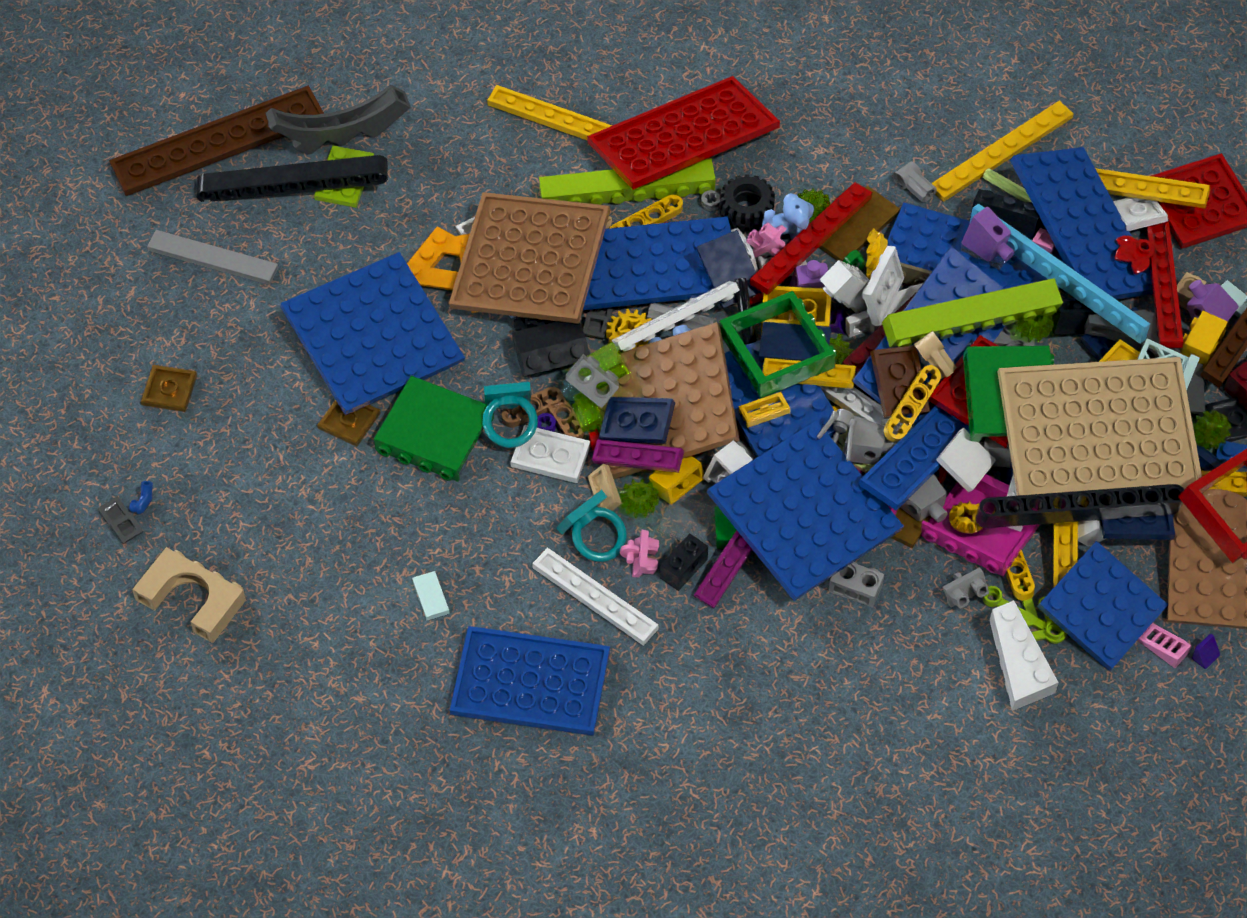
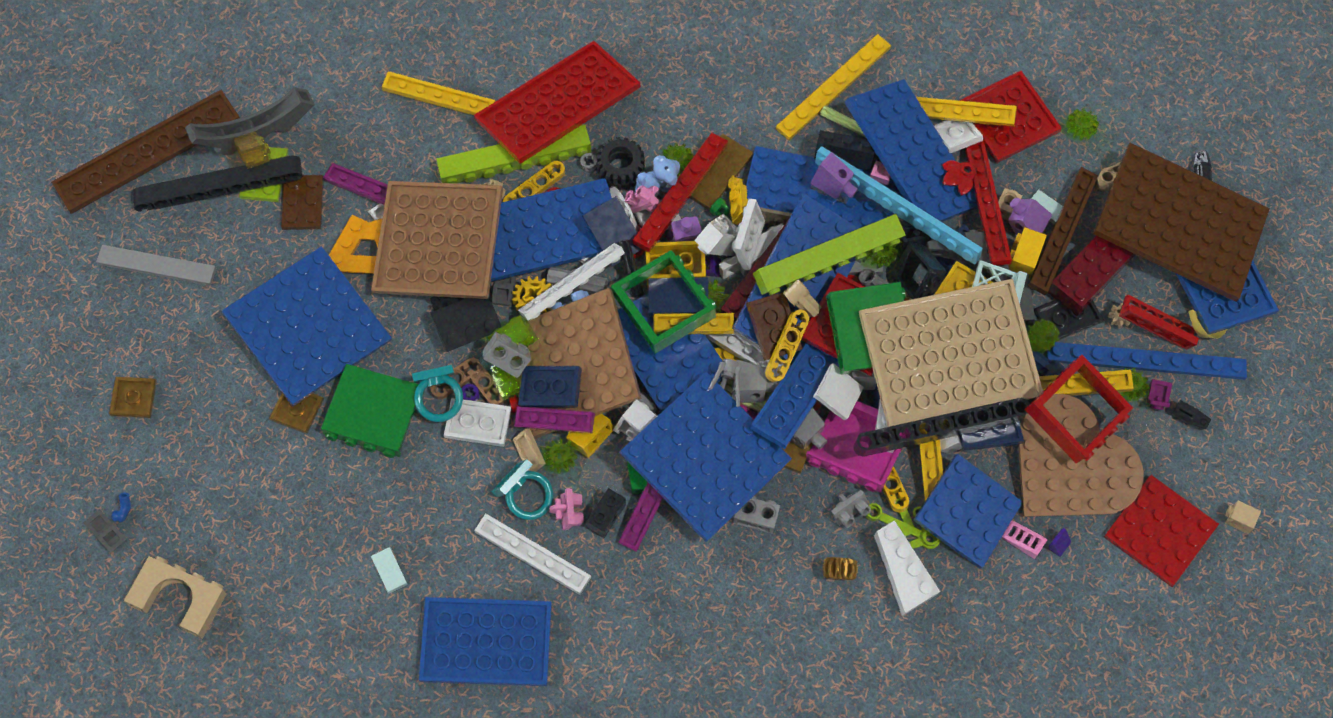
camera: 10 degrees left, 10 degrees up
yellow tile [738,392,790,428] -> none
light grey piece [893,161,937,202] -> none
yellow gear [949,500,986,534] -> none
none -> clear yellow brick [233,131,271,169]
none -> reddish brown plate [281,175,324,230]
none -> magenta tile [323,163,388,205]
none -> pearl gold gear [822,557,858,580]
none -> black window [892,242,947,300]

